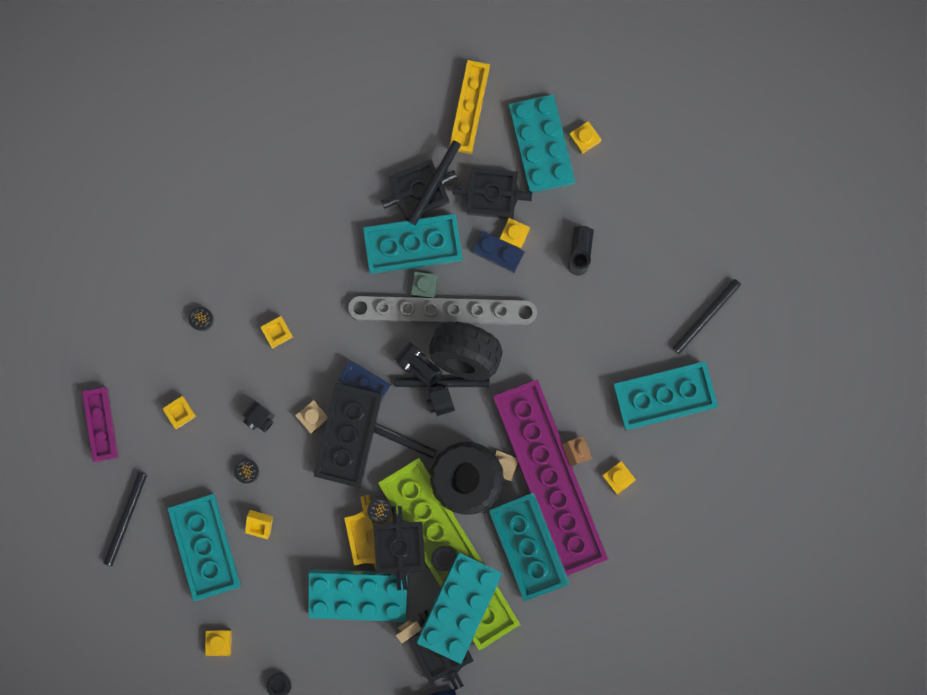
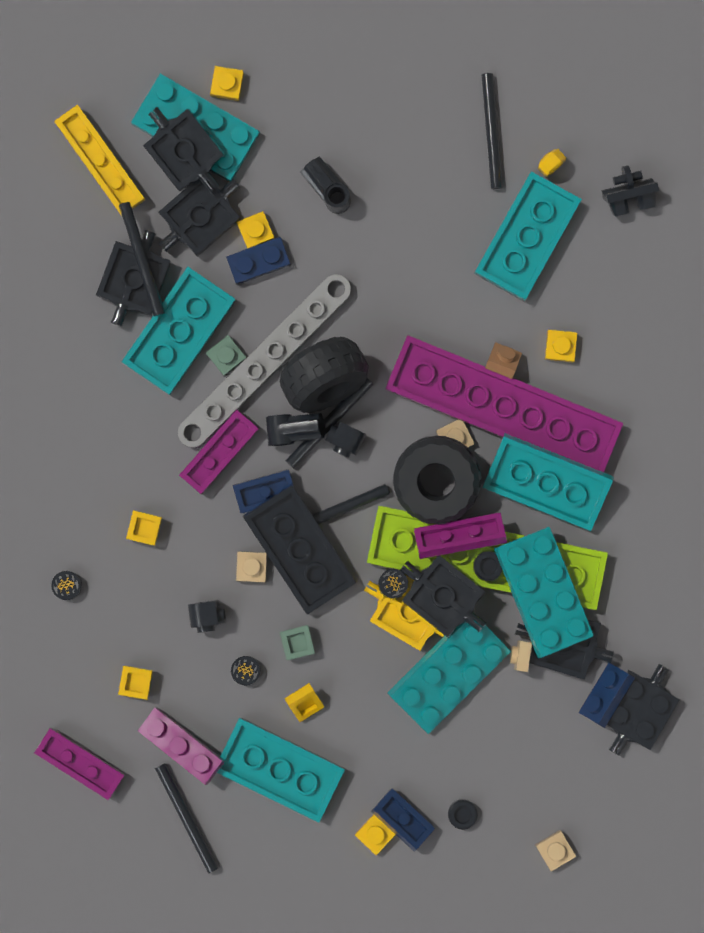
camera: 50 degrees left, 5 degrees up
none -> magenta plate [138,708,225,785]
none -> black plate [143,107,226,193]
none -> magenta plate [179,409,259,495]
none -> sand green plate [280,625,315,660]
none -> dark blue plate [371,788,435,851]
none -> magenta plate [414,512,507,559]
none -> yellow tile [538,149,566,177]
none -> black hips [601,165,659,216]

